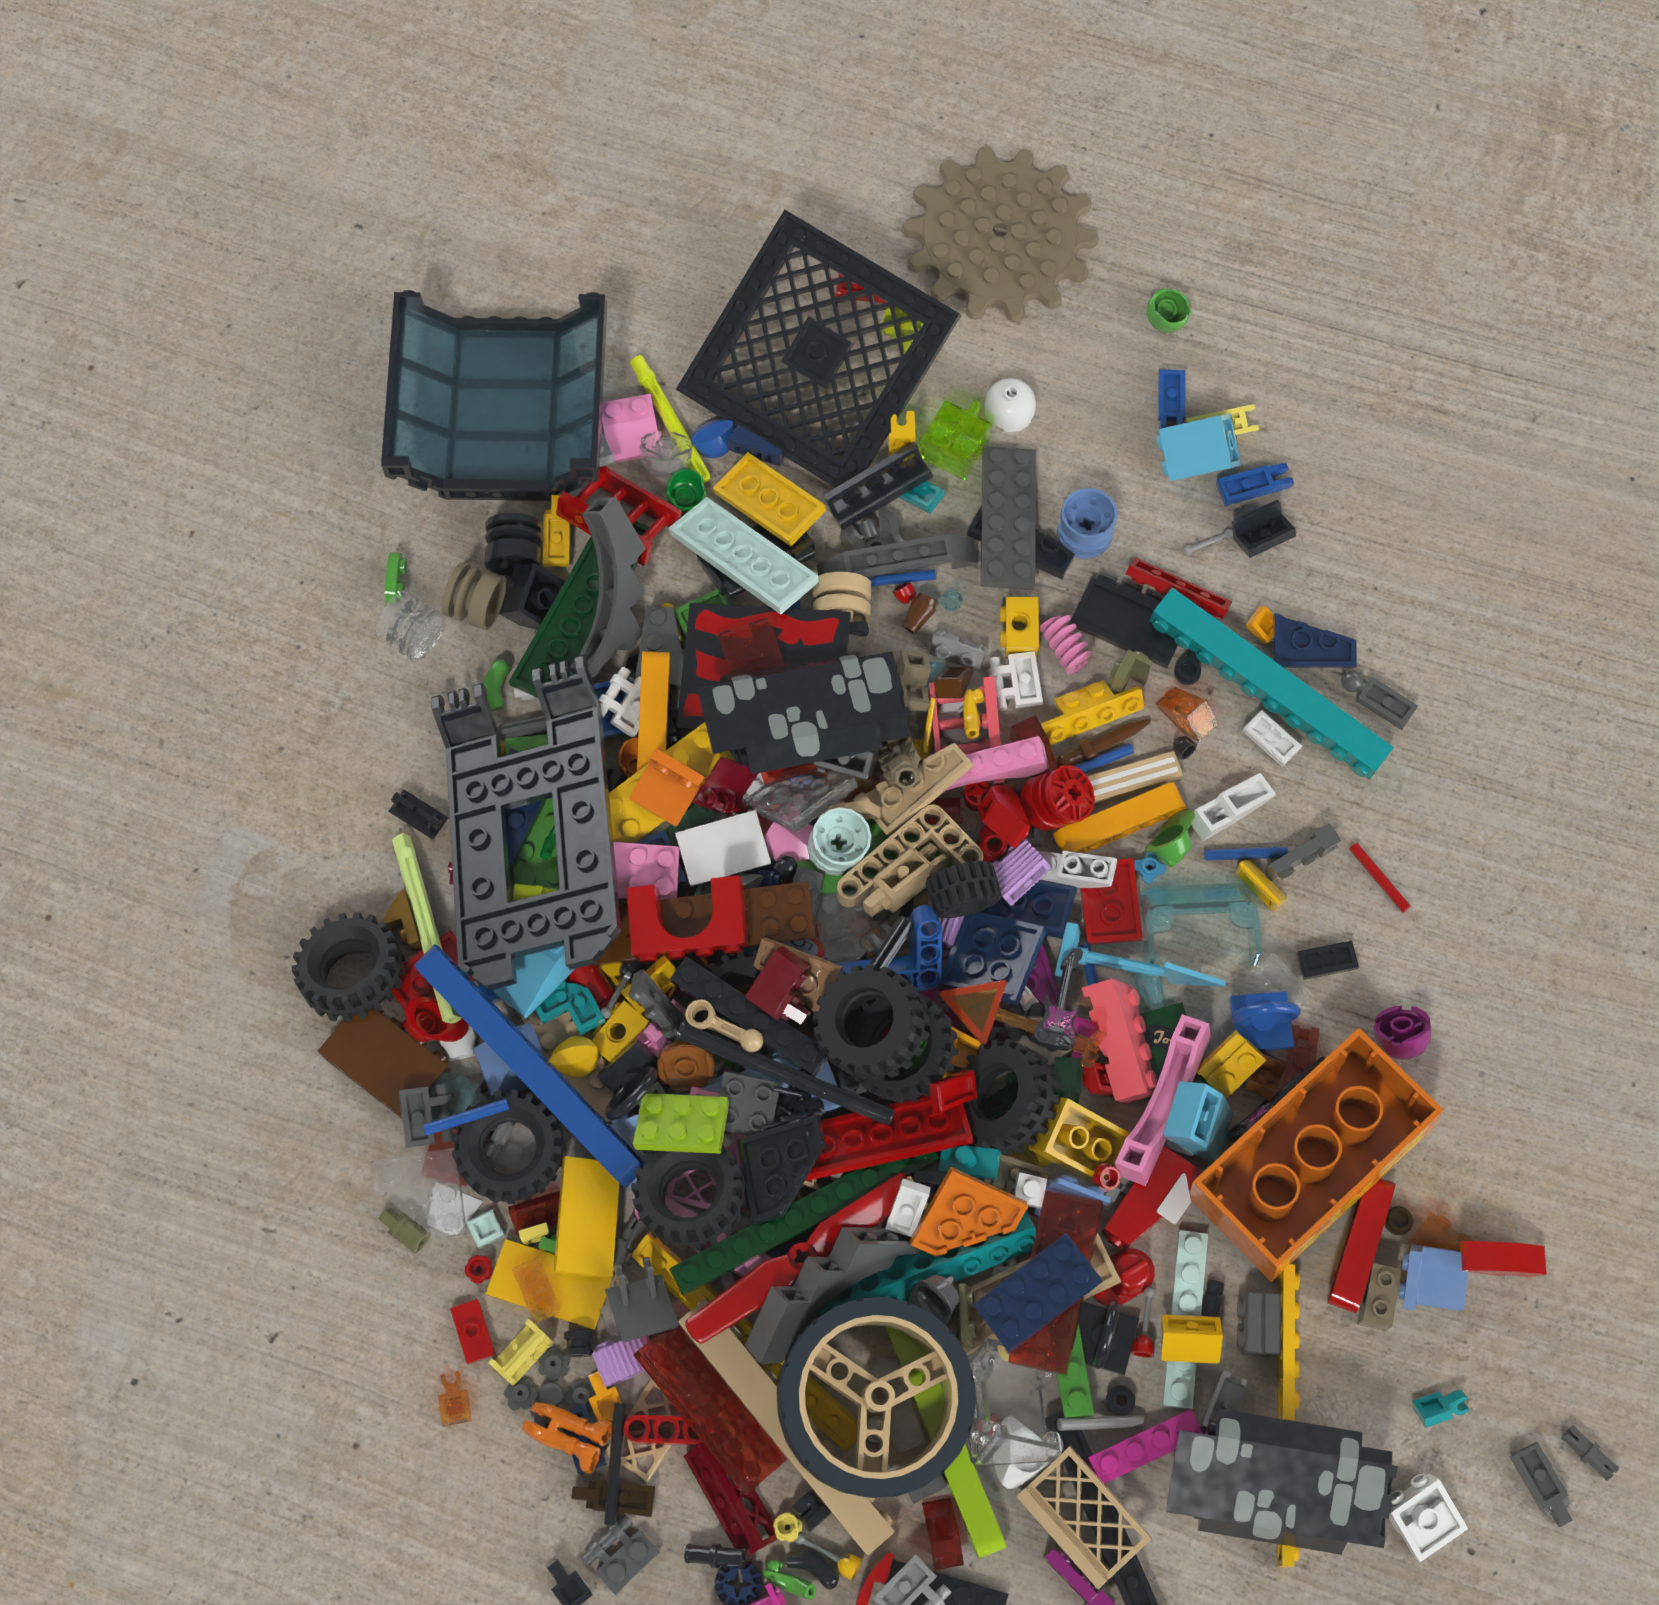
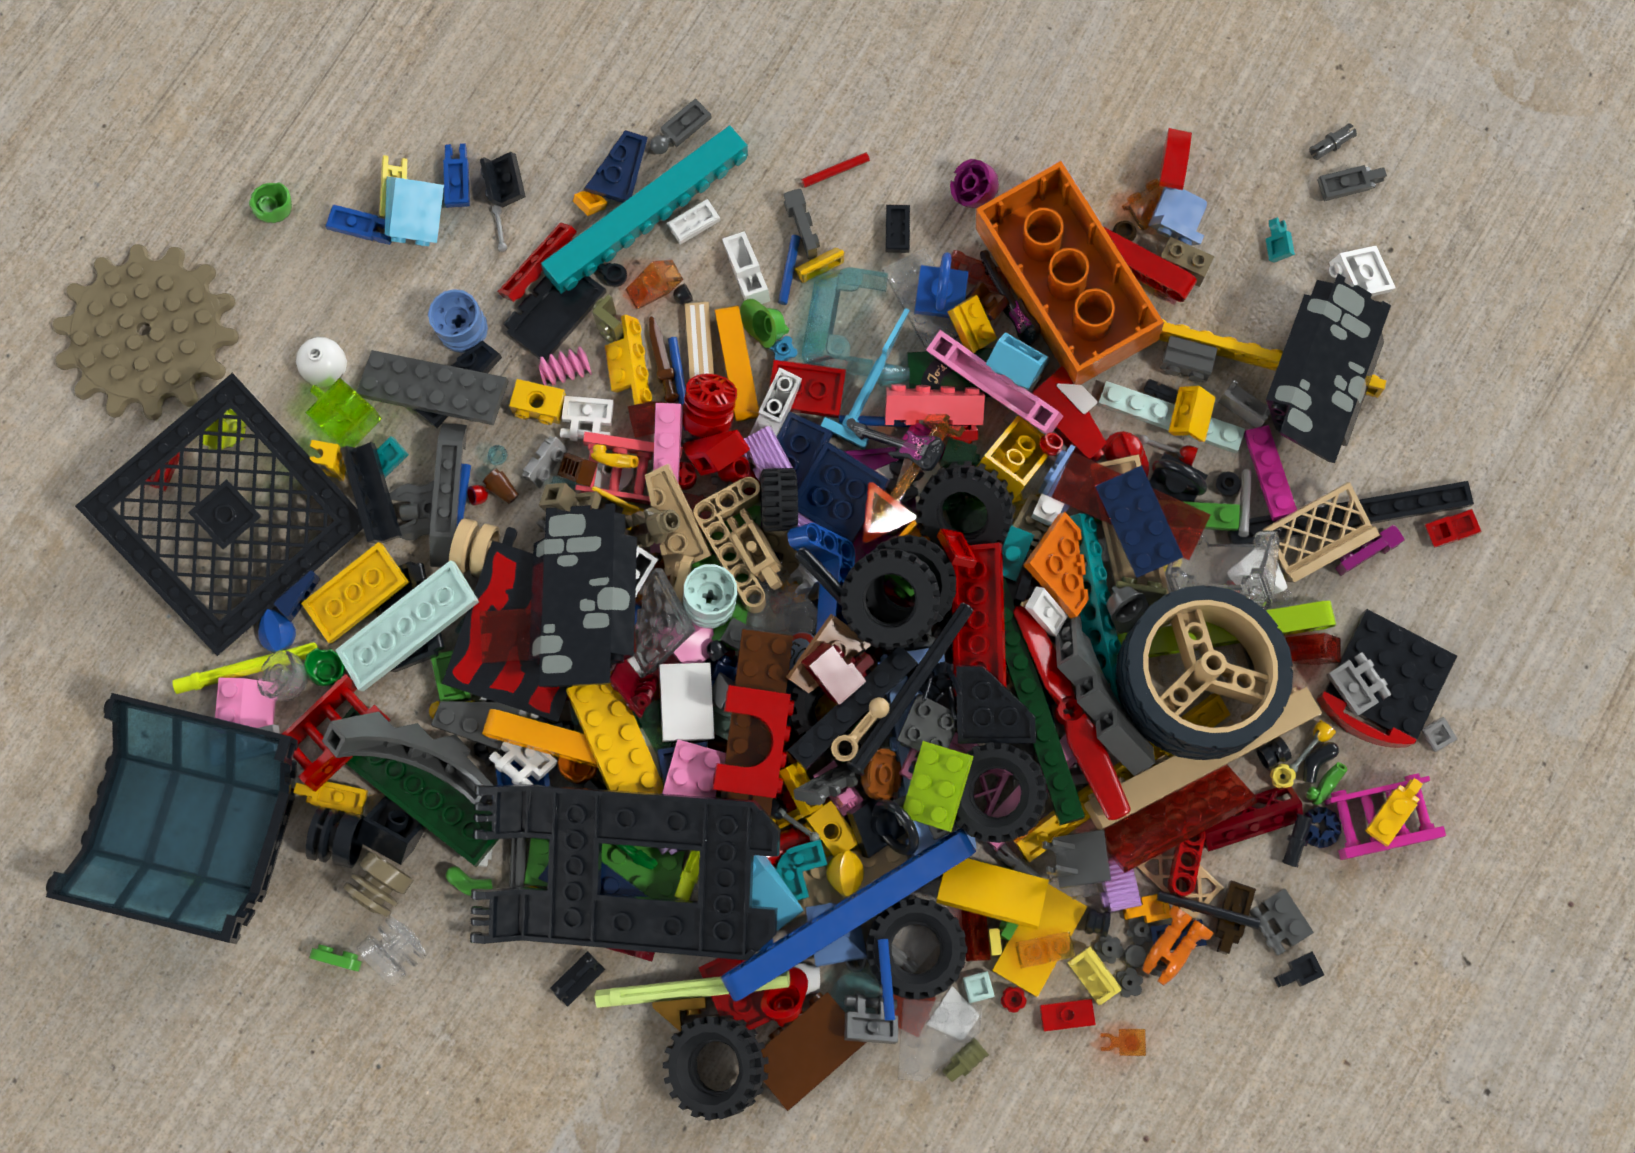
camera: 80 degrees left, 5 degrees up
orange bracket [629,748,705,826] -> none

